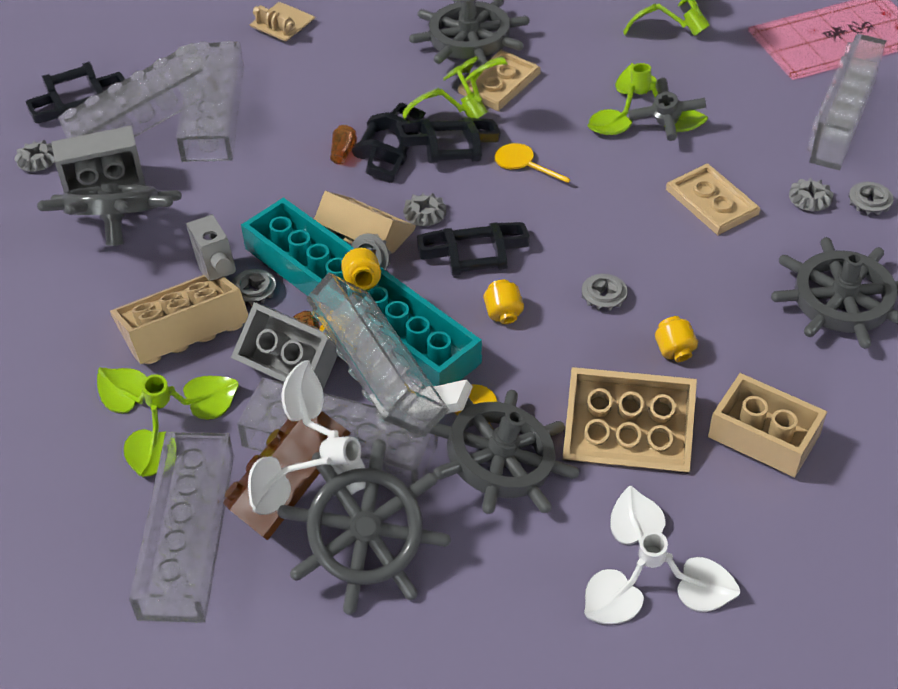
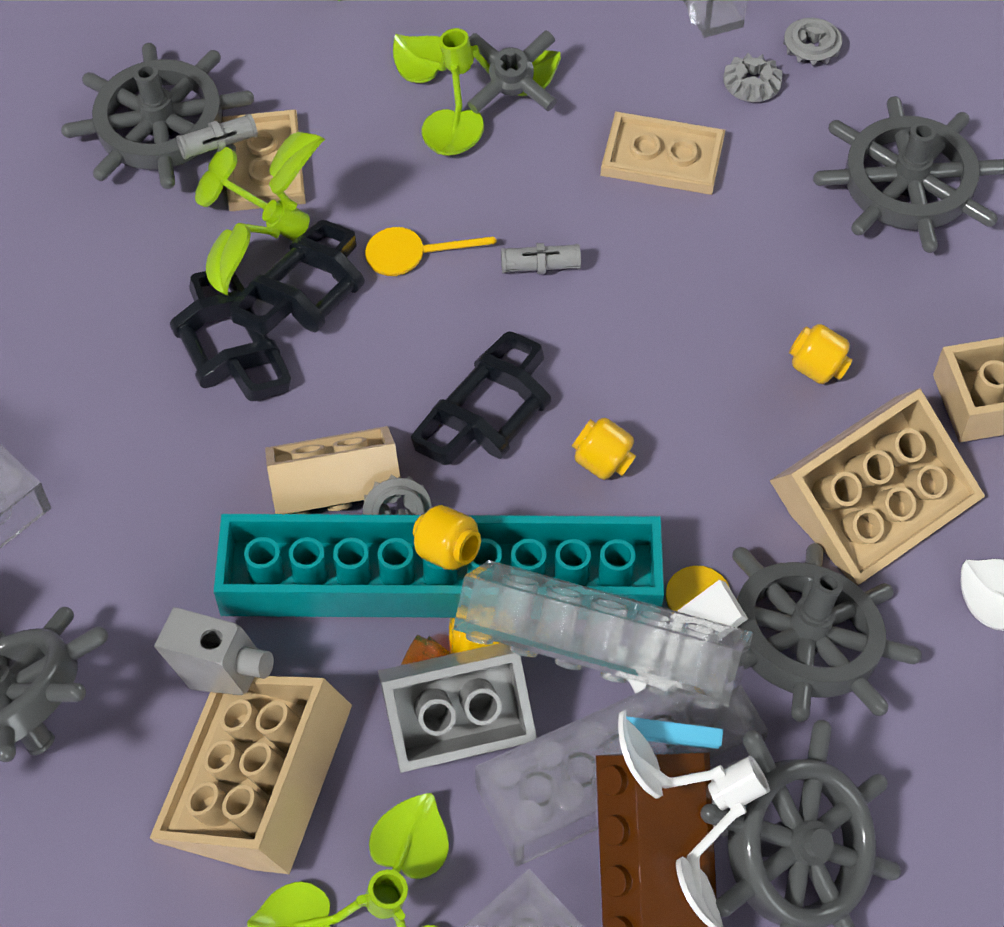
camera: 45 degrees left, 10 degrees up
light grey gear [232,269,276,306] -> none
clear orange cone [330,125,357,164] -> none
light grey gear [403,193,446,226] -> none
light grey gear [582,274,627,311] -> none
none -> light grey pin [176,114,258,160]
none -> light grey pin [501,243,581,274]
none -> medium azure tile [626,716,723,750]

